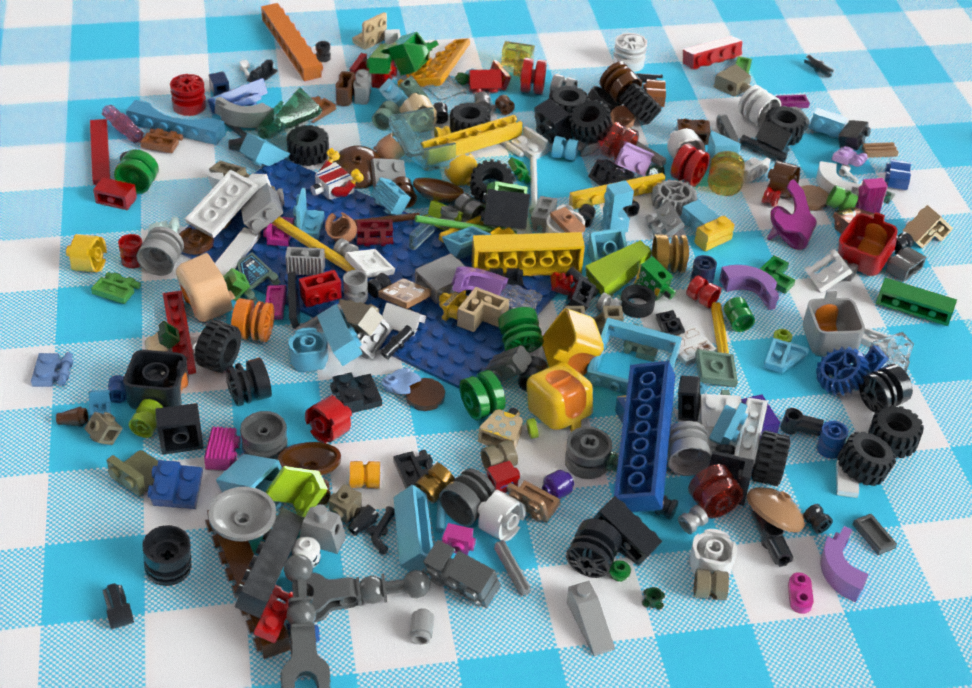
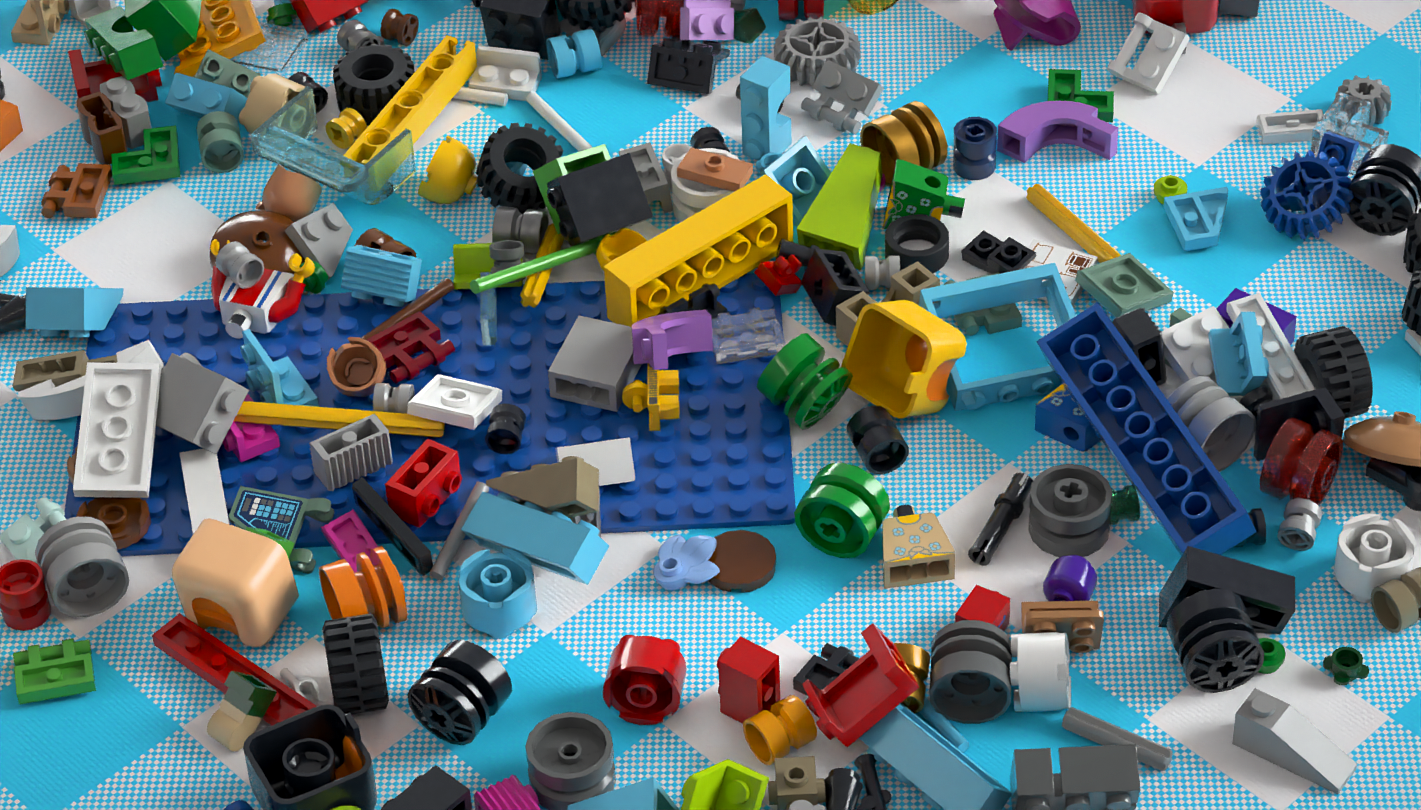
camera: 30 degrees left, 0 degrees up
clear green windscreen [255,87,322,139] -> none
reddish brown dish [278,442,341,476] -> none
black tyre [287,125,329,166] -> none
black plate [330,372,382,413] -> none
light grey wheel [343,270,368,303] -> none
medium nougat tile [379,278,431,309] -> none
black pin [380,325,415,360] -> none
reddish brown dish [413,177,464,203] -> none
medium azure slope [442,226,491,259] -> none
dark pink brick [442,523,476,555] -> none
tan brick [457,287,509,332] -> none
dark tan wheel [480,440,518,471] -> none
dark grey brick [485,345,532,382] -> none
green plate [508,157,531,184] -> none
lime tile [526,418,539,439] -> none
yellow piece [527,362,593,432] -> none
yellow plate [569,173,665,209] -> none
medium azure brick [681,199,720,232] -> none
red wheel [686,276,721,308] -> none
yellow brick [694,216,735,251] -> none
green wheel [723,297,755,332] -> none
black piece [780,408,824,436] -> none
light grey piece [803,291,865,356] -> none
blue wheel [816,420,849,459] -> none
green brick [876,277,957,326] -> none
none -> green plate [111,125,180,185]
none -> light grey wheel [215,241,264,289]
none -> green plate [299,261,328,294]
none -> red brick [717,636,780,724]
none -> red panel [802,623,919,747]
none -> black pin [968,473,1033,566]
none -> light grey gear [1335,75,1392,128]

